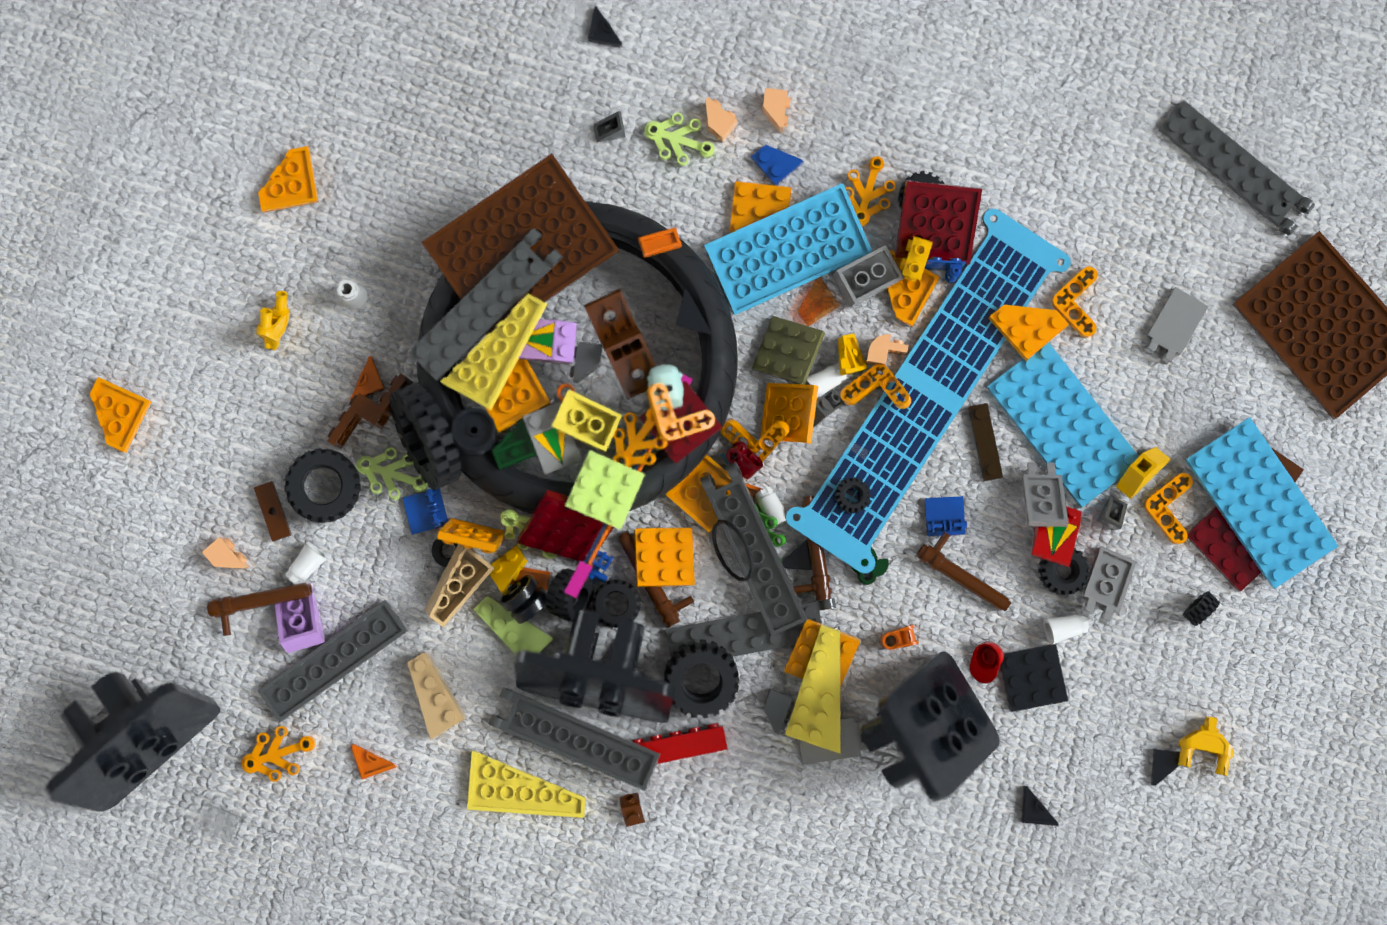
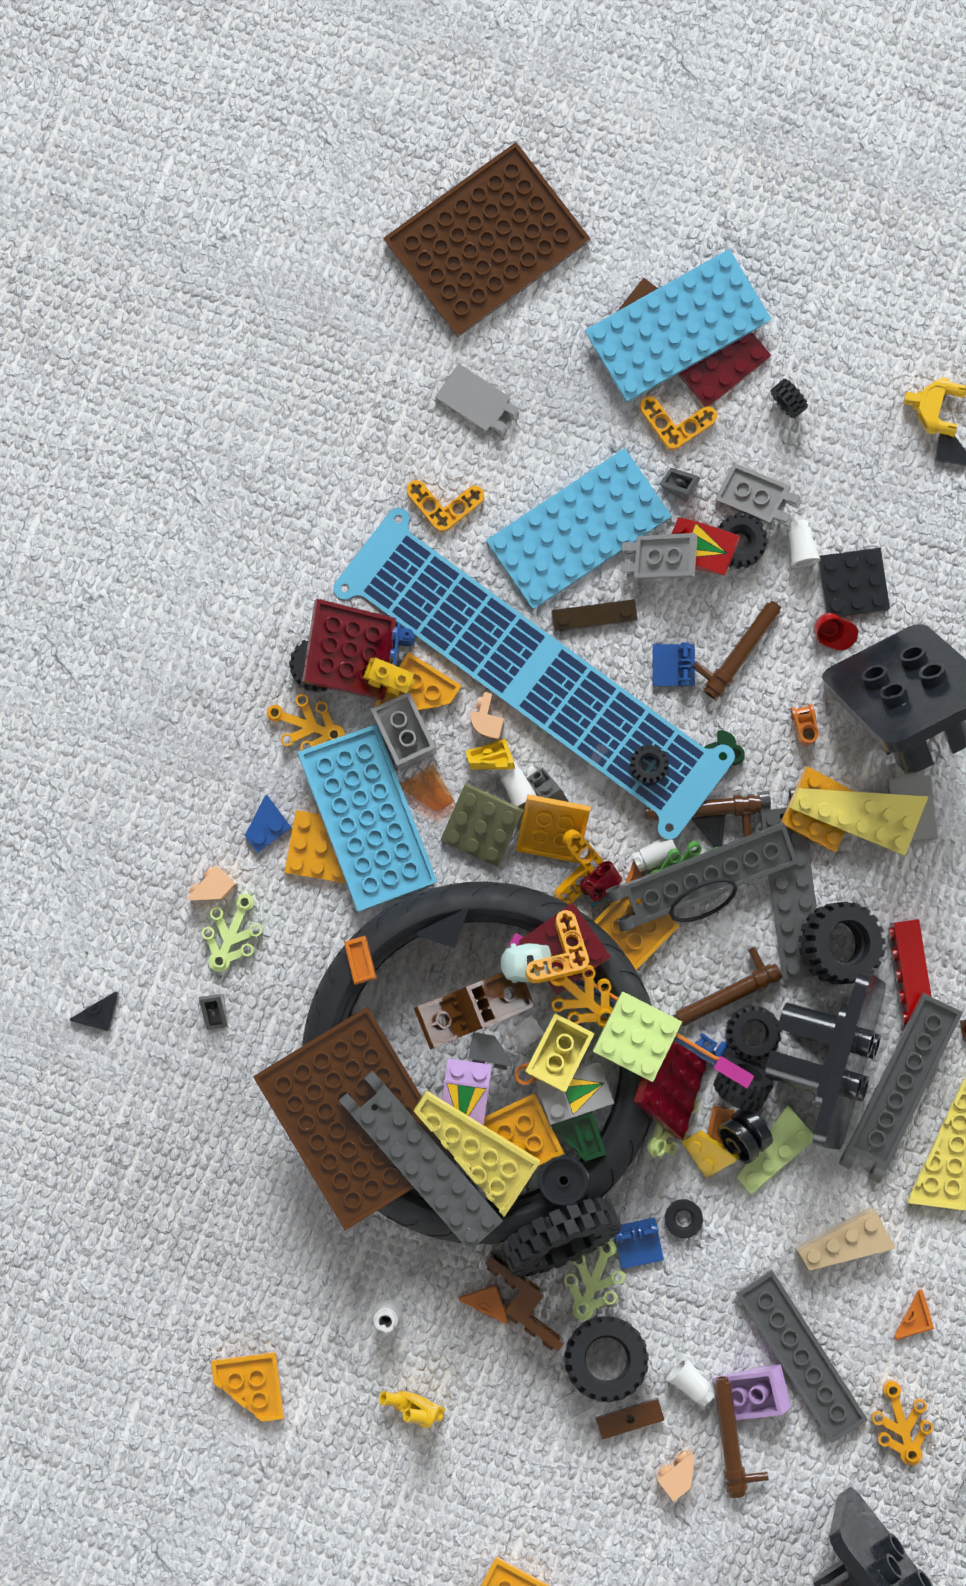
camera: 85 degrees left, 0 degrees up
tan wedge [424,544,494,628] -> none
light orange plate [437,518,506,554] -> none
light orange plate [634,528,695,587] -> none
light nougat slope [762,88,791,133] -> none
dark grey slope [763,689,794,735] -> none
light orange beam [840,363,911,409] -> none
light orange plate [988,305,1069,361] -> none
yellow slope [1116,447,1170,500] -> none
dark grey hinge [1159,100,1315,235] -> none

